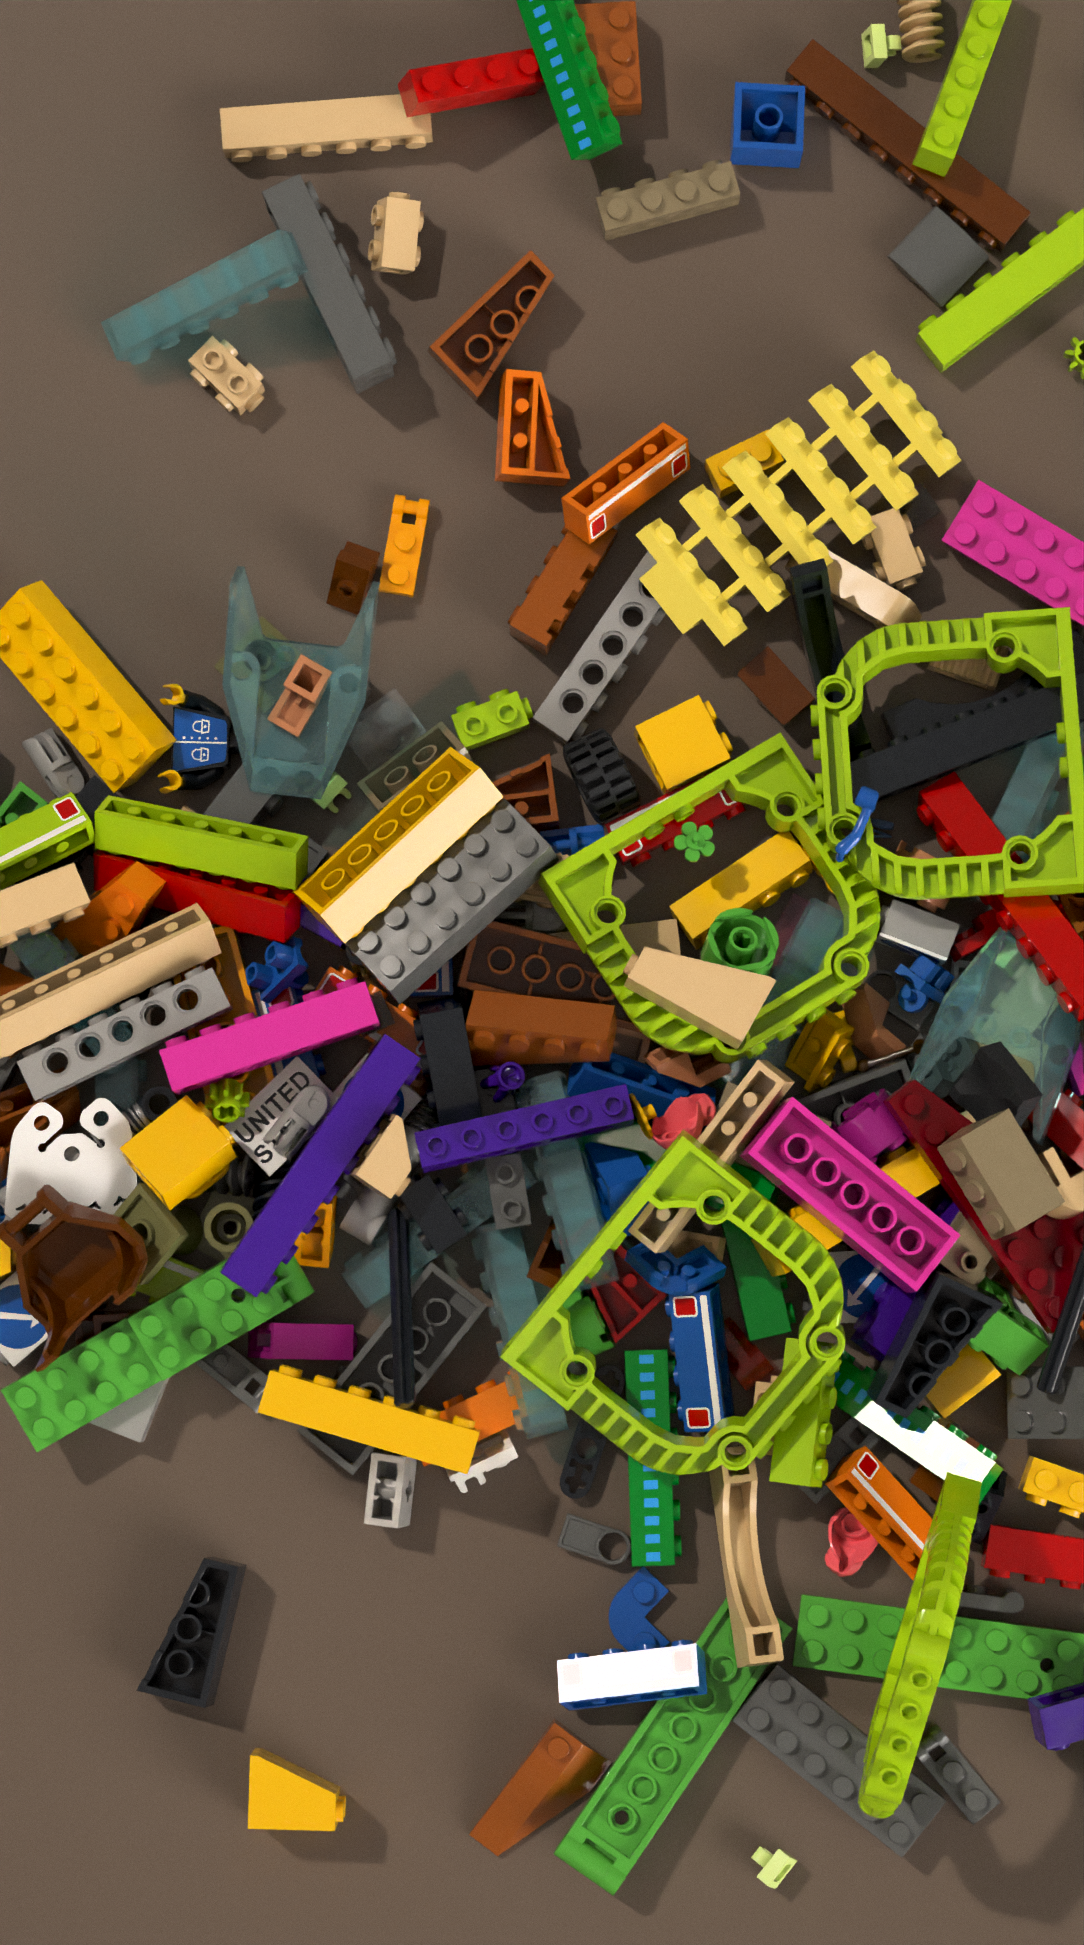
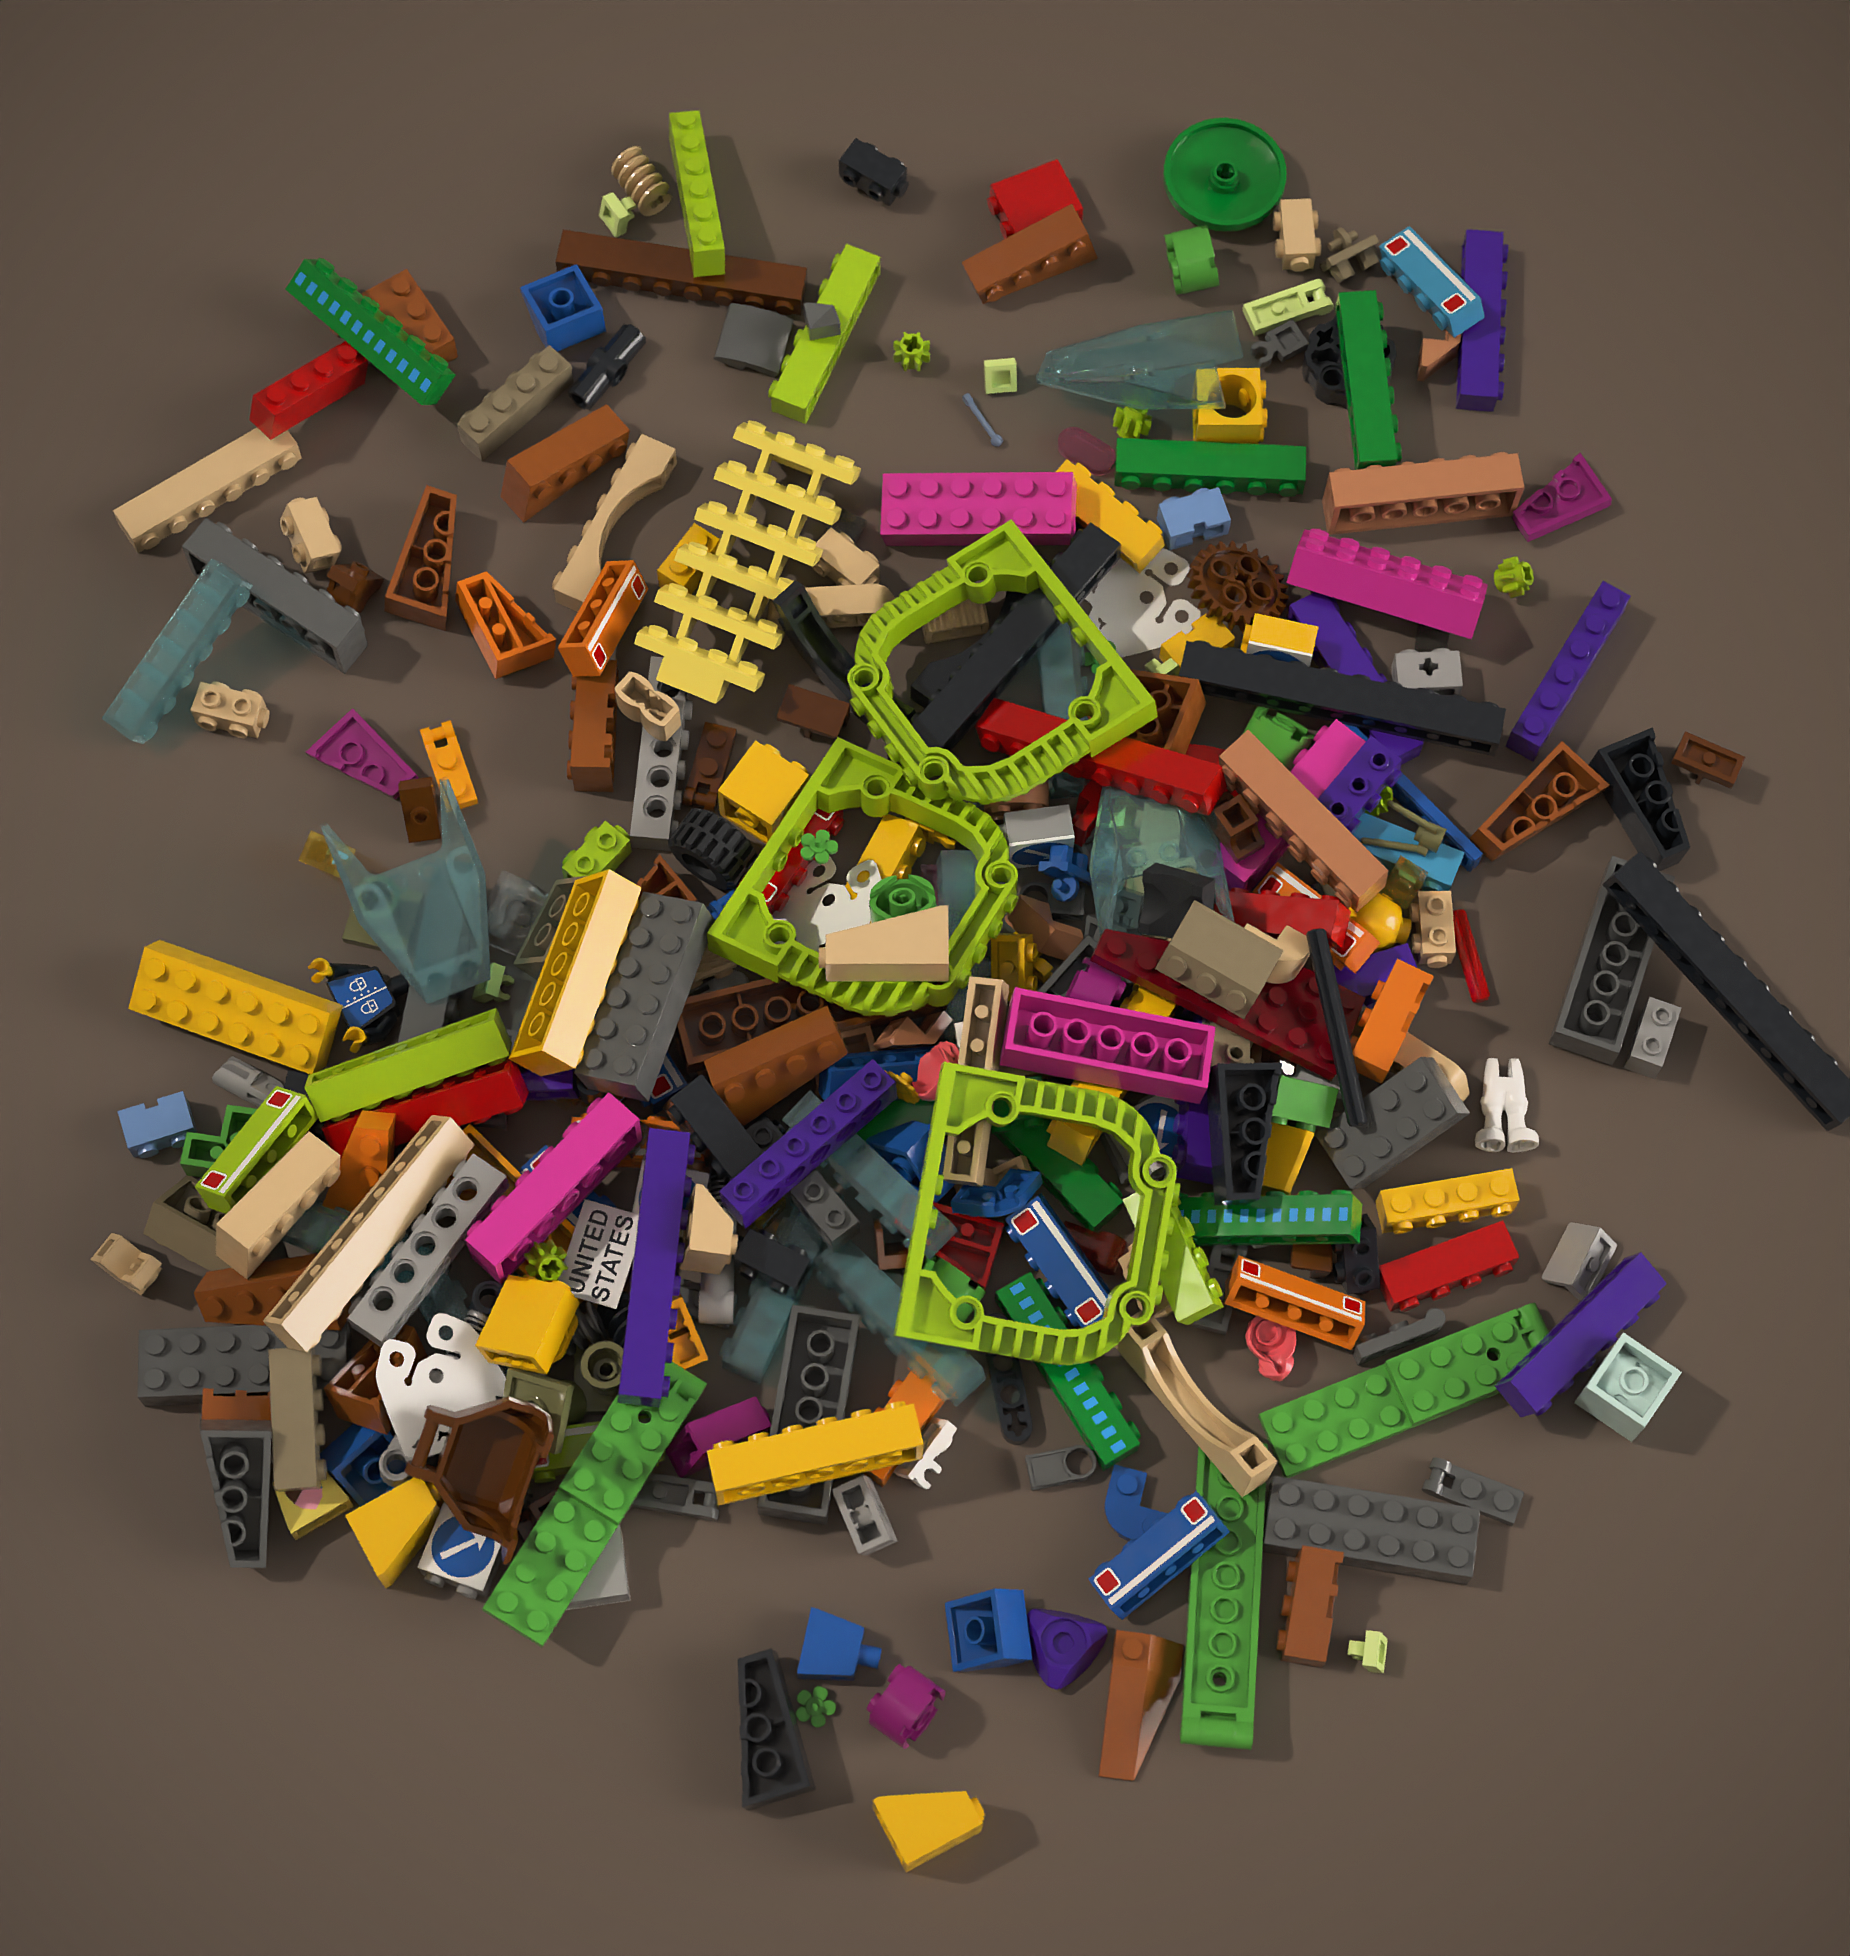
camera: 35 degrees left, 15 degrees down
blue hips [245,936,309,1004] -> none
light grey arm [262,1085,330,1161] -> none
nougat slope [267,654,332,738] -> none
black axle [388,1208,416,1409] -> none
dark purple piece [480,1062,525,1102] -> none
blue piece [835,786,879,862] -> none
dark brown hinge [856,1039,928,1073] -> none
lime arch [858,1472,982,1819] -> none
none -> clear yellow brick [298,830,356,880]
none -> magenta wing [305,708,419,800]
none -> reddish brown brick [326,561,385,613]
none -> dark orange wedge [500,404,630,523]
none -> tan arch [552,434,677,612]
none -> black piece [568,324,646,410]
none -> tan brick [614,672,681,742]
none -> reddish brown plate [682,722,737,812]
none -> white piece [772,856,882,952]
none -> bright green plant [796,1686,836,1727]
none -> blue torso [797,1607,882,1681]
none -> dark grey slope [803,302,841,340]
none -> magenta brick [866,1664,945,1749]
none -> blue slope [945,1588,1032,1672]
none -> dark purple hat [1027,1609,1108,1689]
none -> dark orange wedge [1276,1545,1344,1668]

